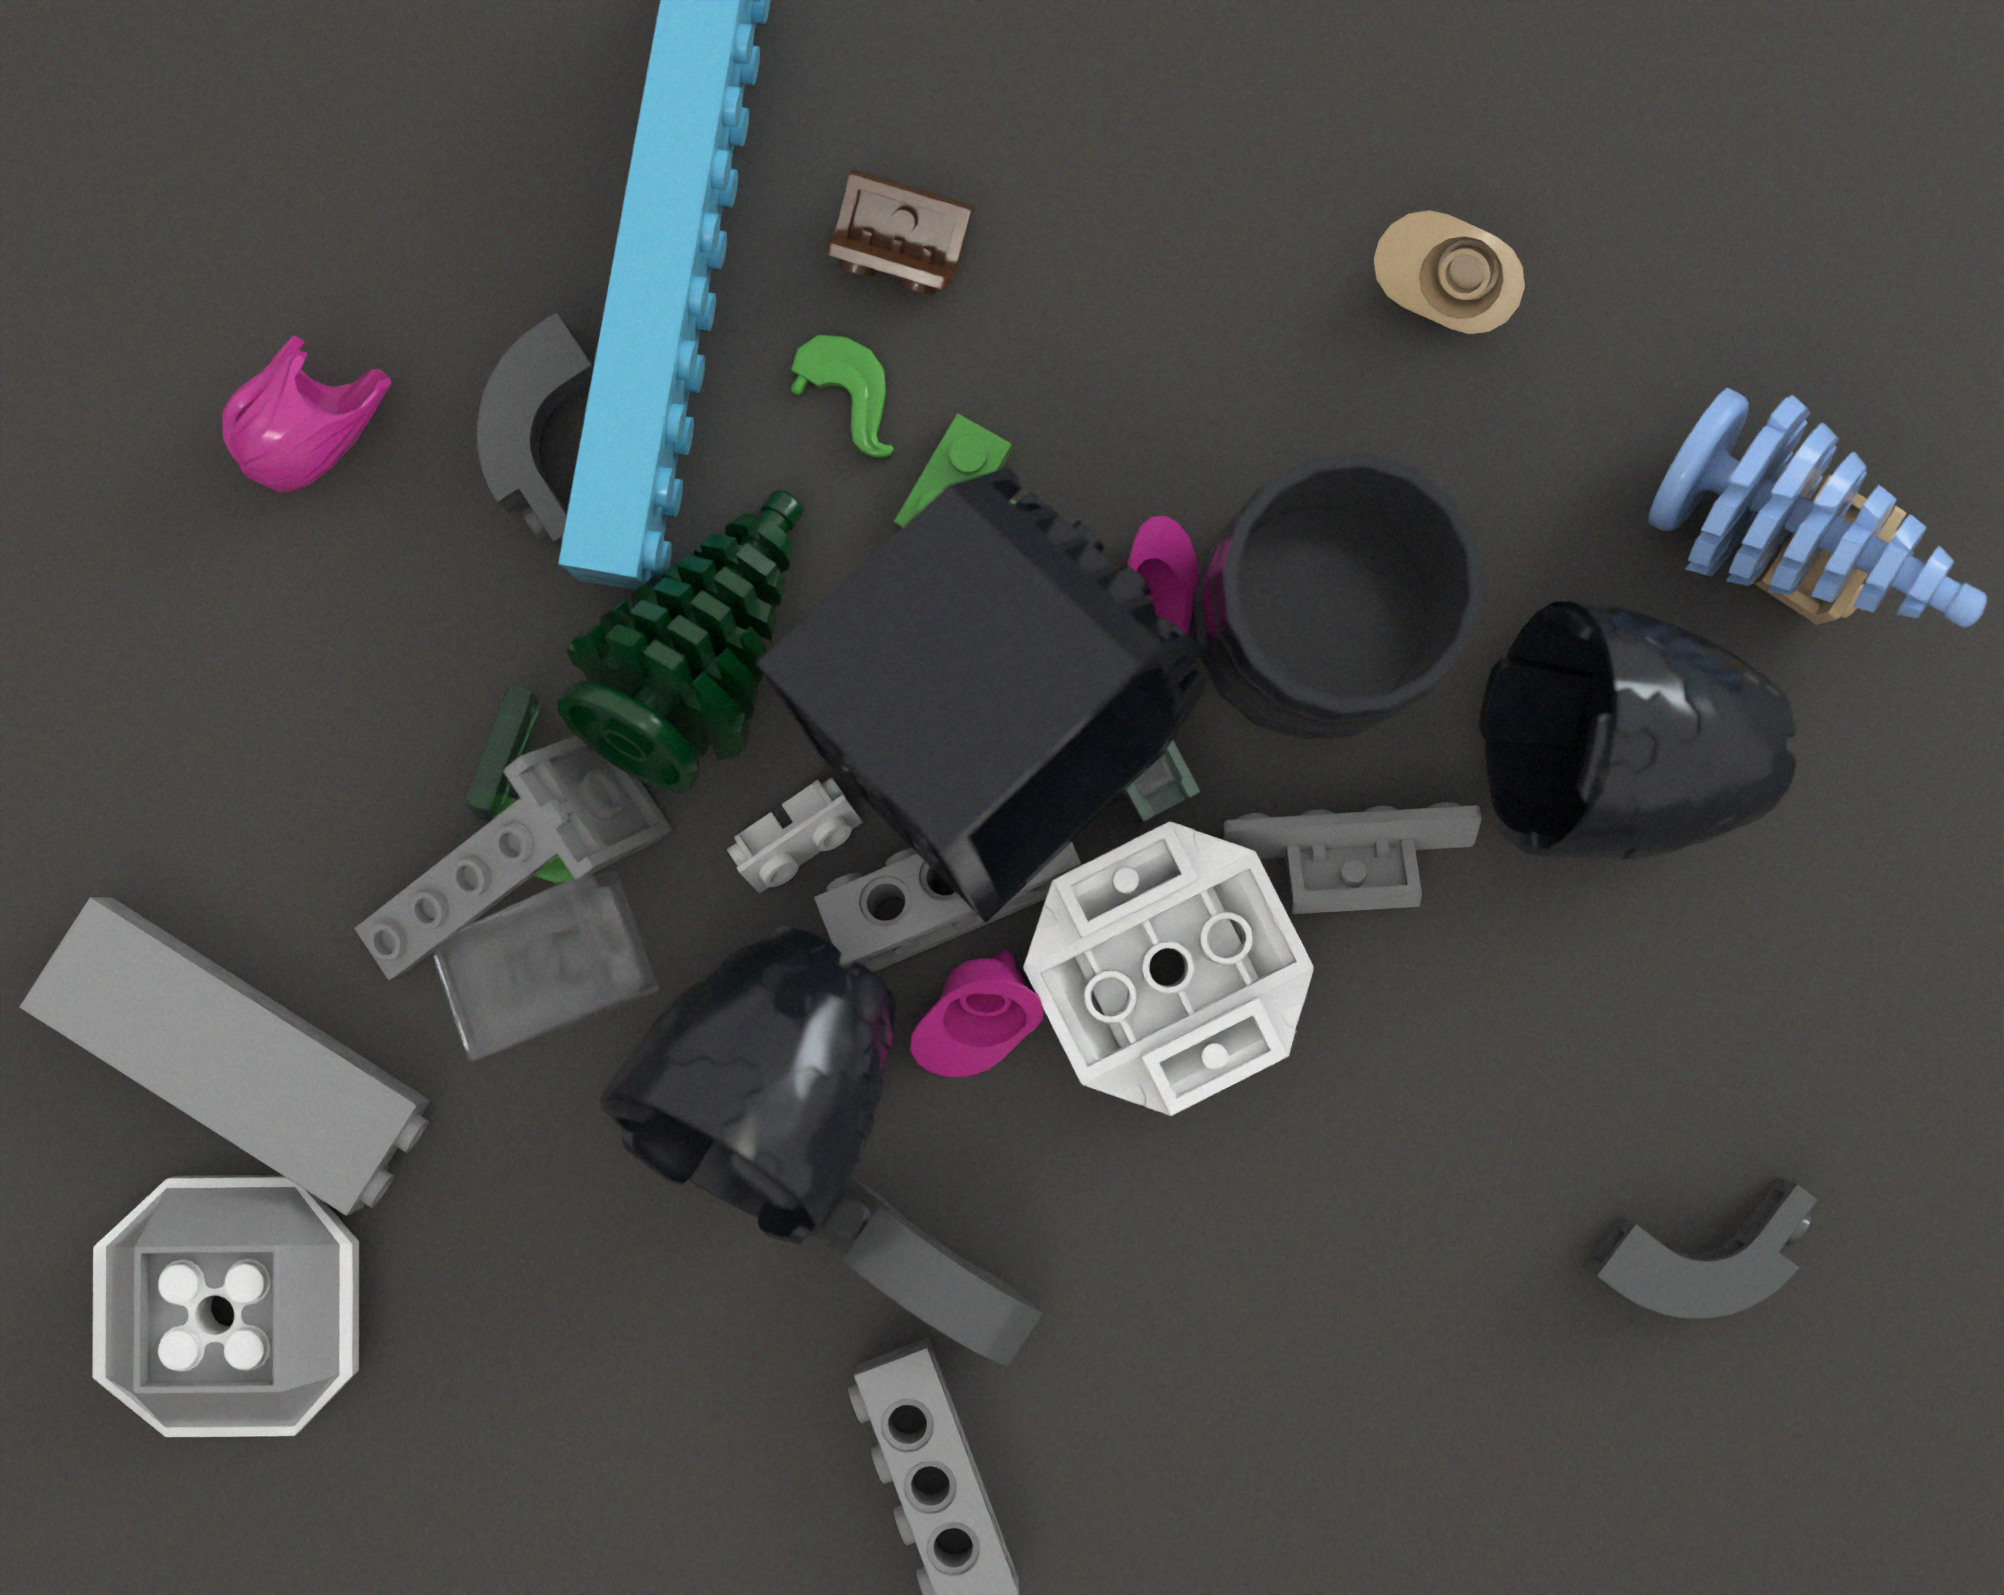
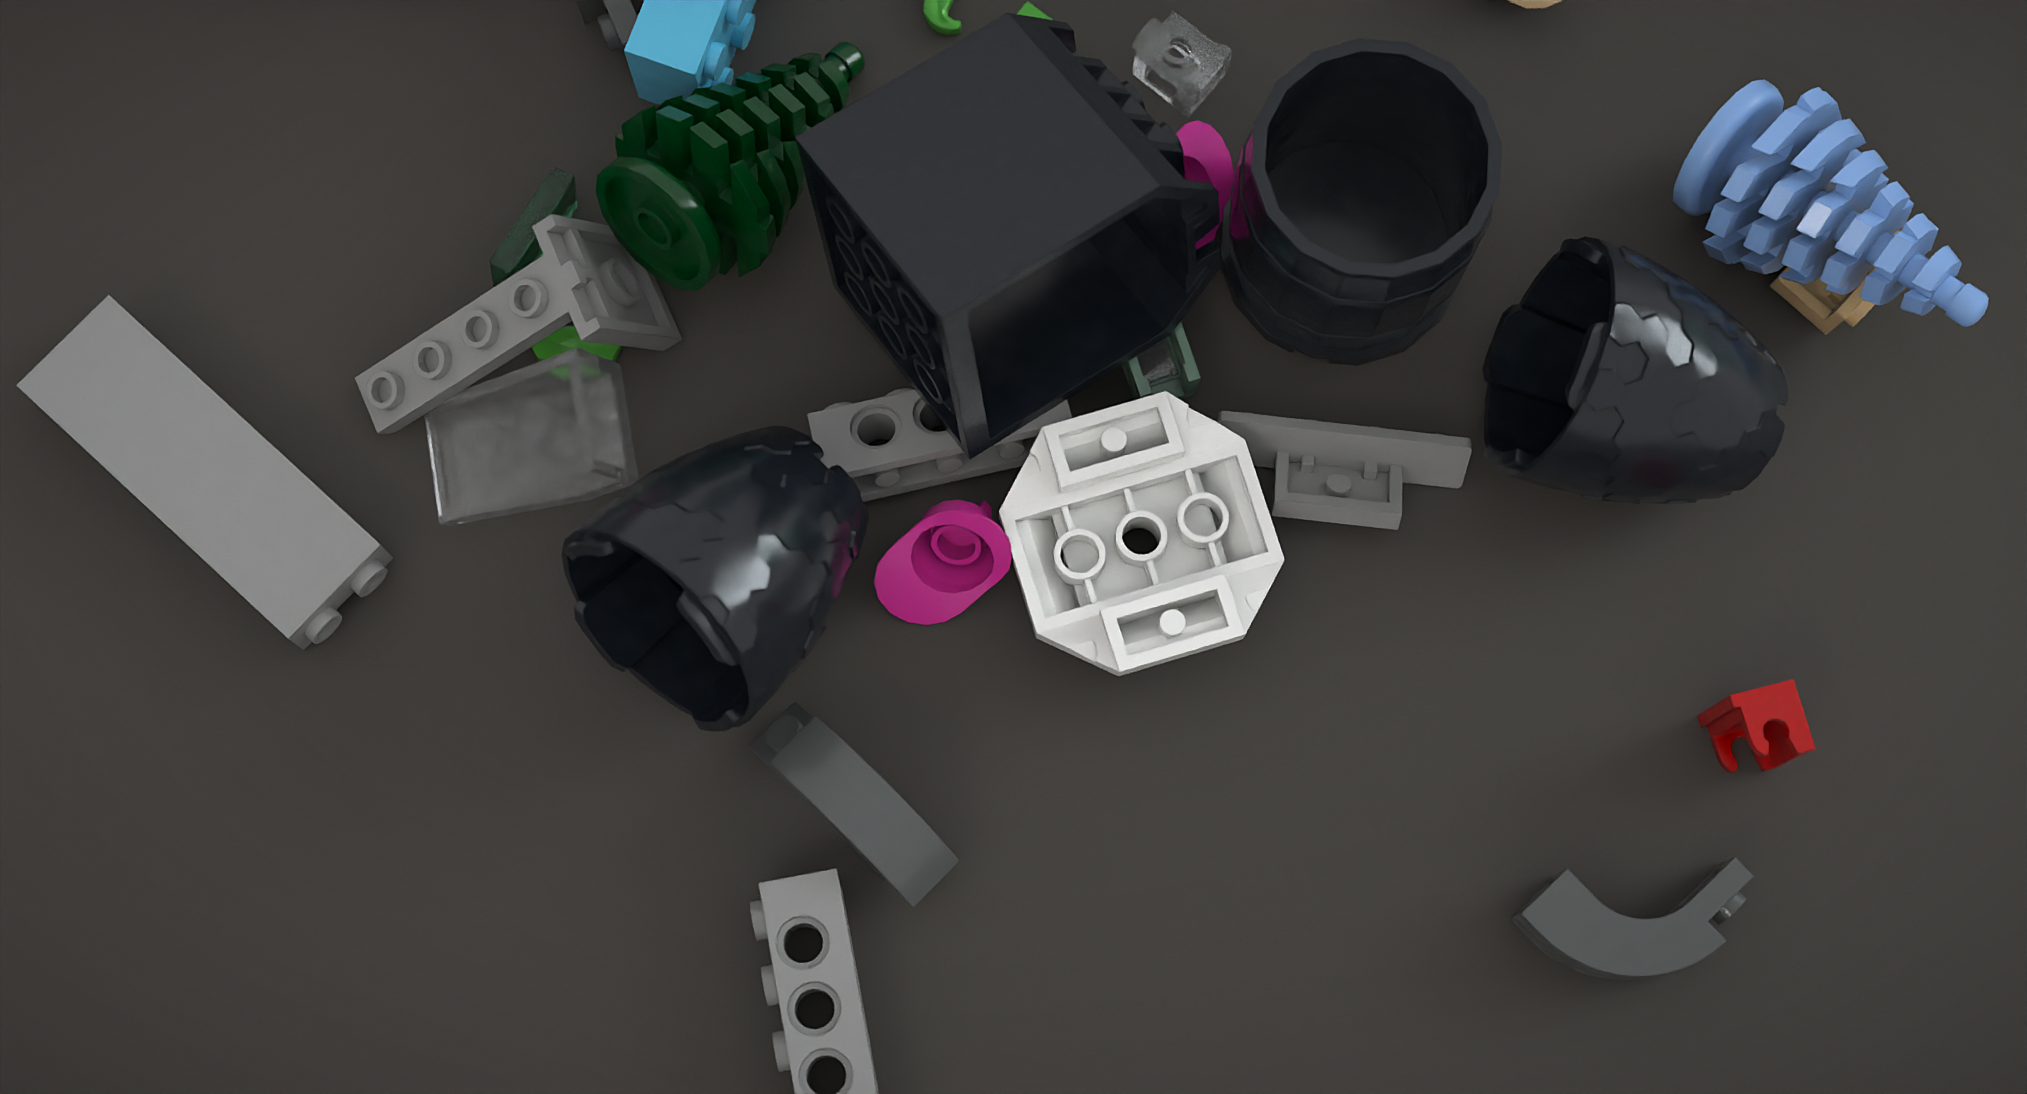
camera: 10 degrees right, 10 degrees down
light grey piece [93,1175,359,1437] -> none
white hinge [727,777,863,894] -> none
none -> clear brick [1132,11,1232,117]
none -> red hinge [1697,679,1816,773]

